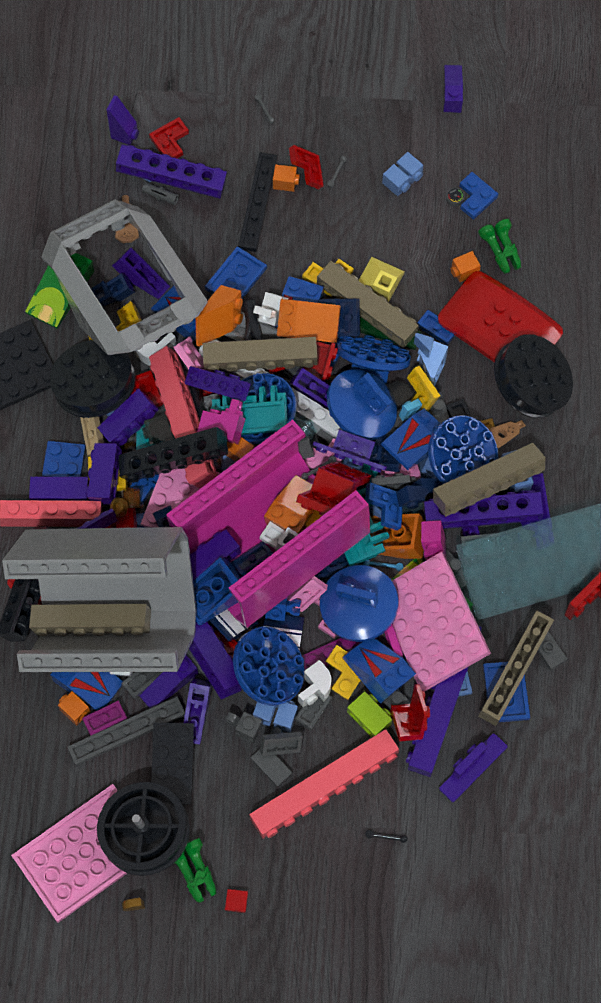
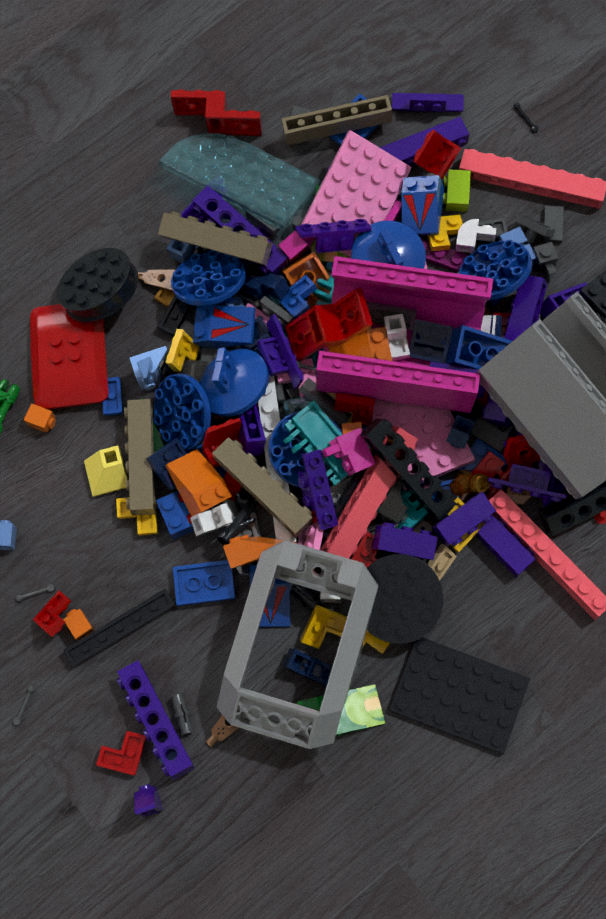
camera: 125 degrees left, 5 degrees up
blue plate [42,441,86,477] -> none
dark purple slope [112,248,170,299] -> none
medium azure plate [399,399,422,421] -> none
none -> dark purple bracket [295,219,372,253]

